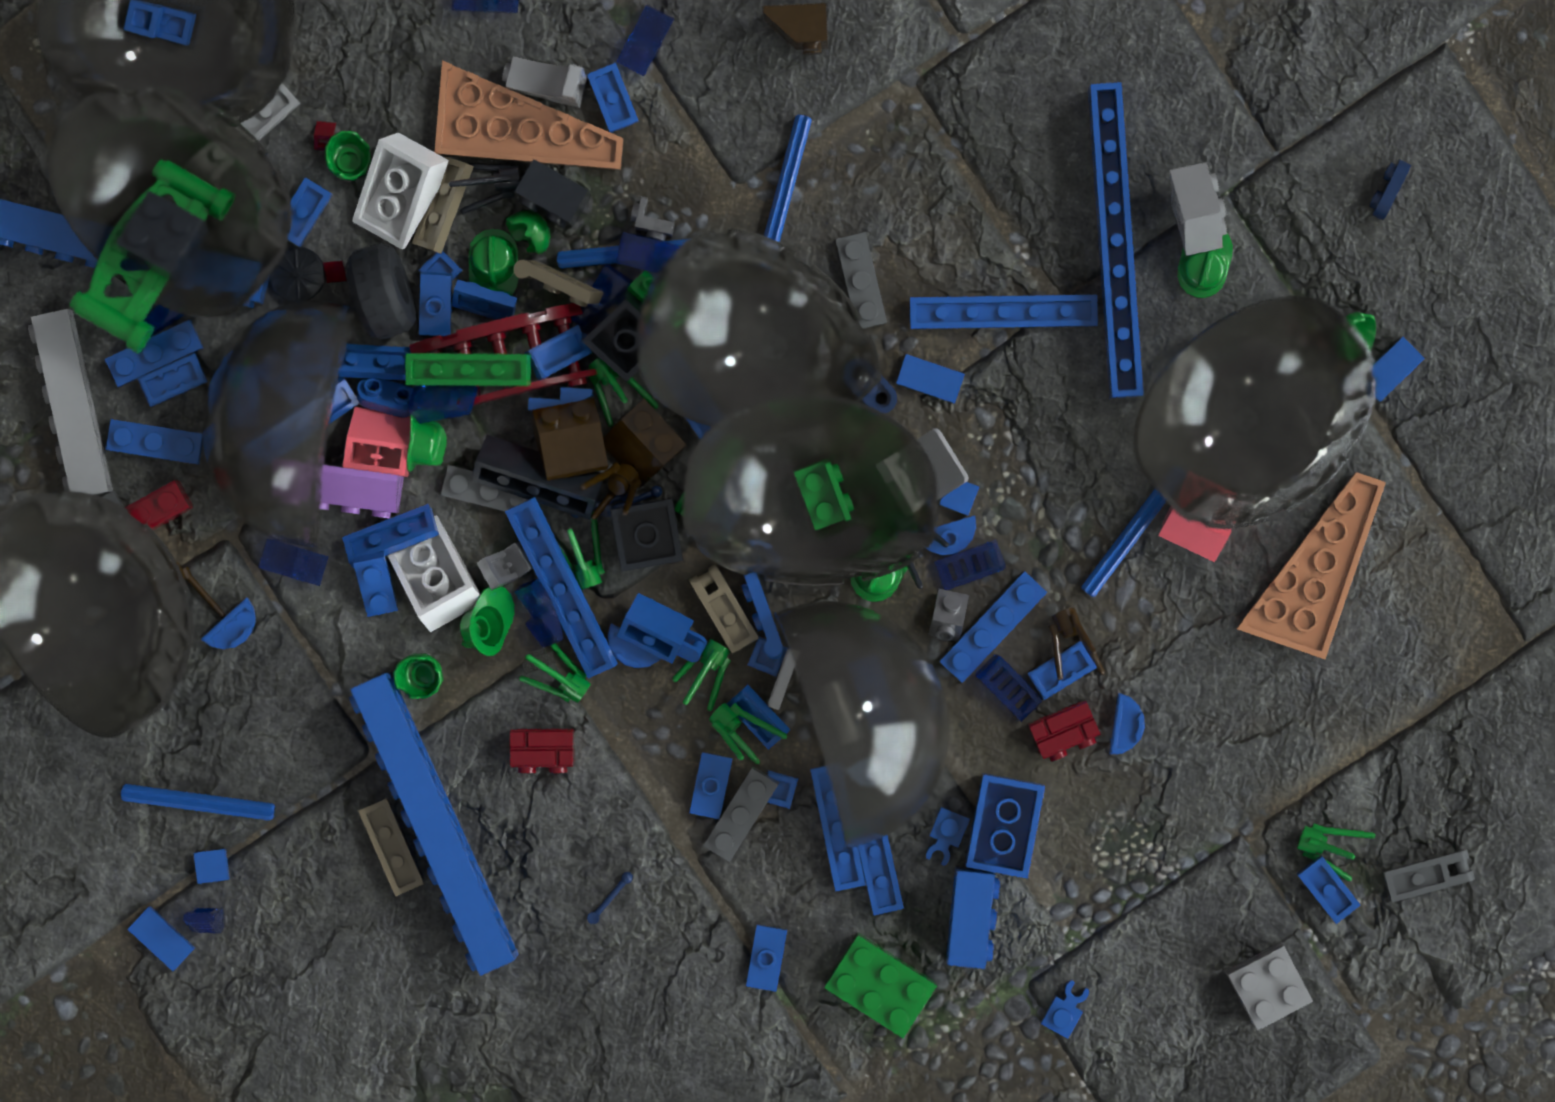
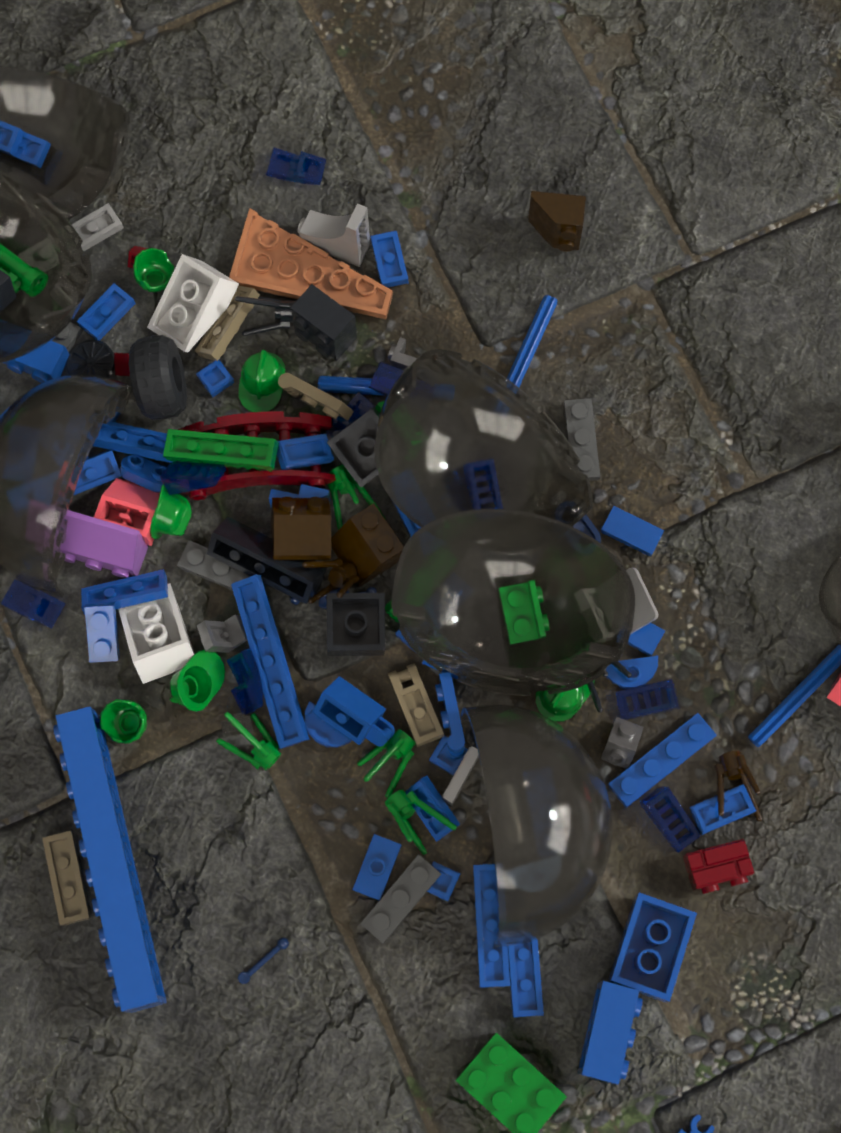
camera: 15 degrees right, 15 degrees down
blue plate [419,272,453,336] -> none
blue plate [452,280,517,320] -> none
green hair [505,210,551,255] -> none
dark red brick [510,728,574,773] -> none
green plant [560,511,605,590] -> none
clear blue slope [617,4,675,76] -> none
blue plate [746,924,787,992] -> none
blue plate [910,295,1098,329] -> none
blue plate [926,807,970,866] -> none
blue brick [1088,82,1143,399] -> none
blue plate [1109,693,1145,754] -> none
none -> clear blue slope [463,459,504,519]

